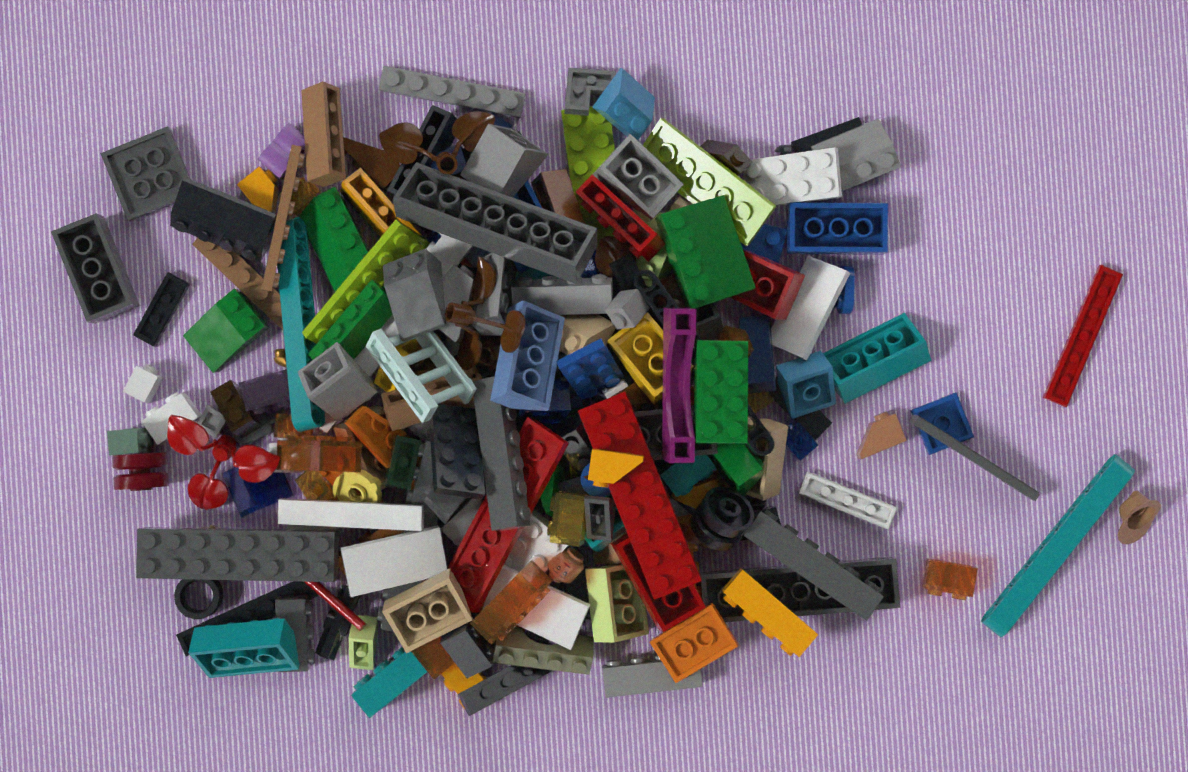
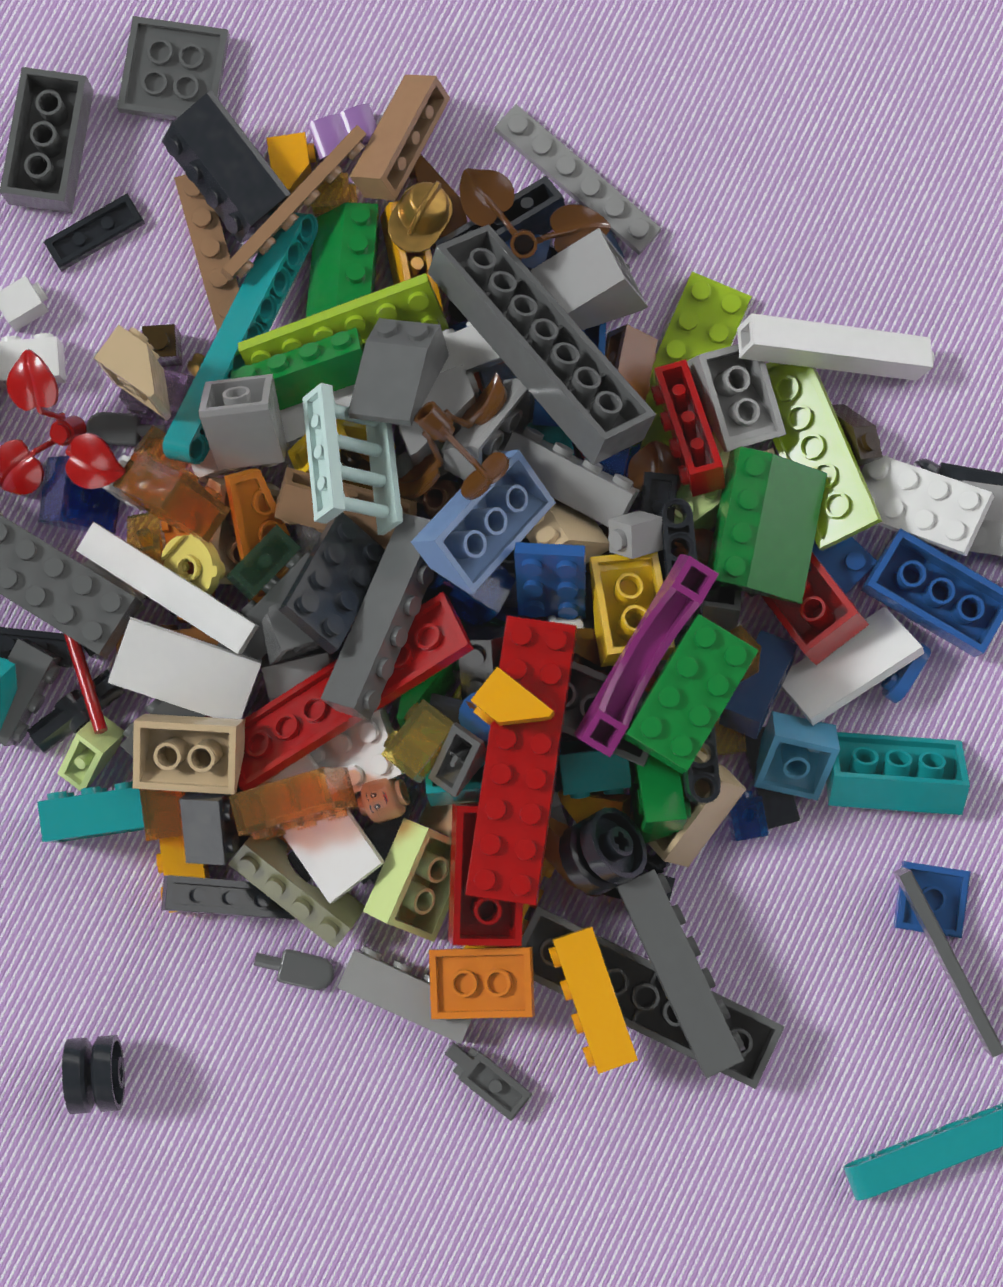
camera: 30 degrees right, 5 degrees down
green slope [183,289,270,373] -> none
light grey plate [197,405,227,438] -> none
dark brown brick [210,379,262,438] -> none
dark grey plate [564,68,616,116] -> none
dark azure slope [593,68,655,140] -> none
white tile [798,471,898,530] -> none
nougat slope [856,411,907,459] -> none
clear orange brick [922,558,978,600] -> none
none -> tan slope [94,324,171,420]
none -> dark brown brick [142,324,183,367]
none -> dark grey piece [254,949,334,990]
none -> pearl gold piece [388,181,453,253]
none -> dark grey hinge [445,1042,532,1121]
none -> white brick [737,313,934,381]

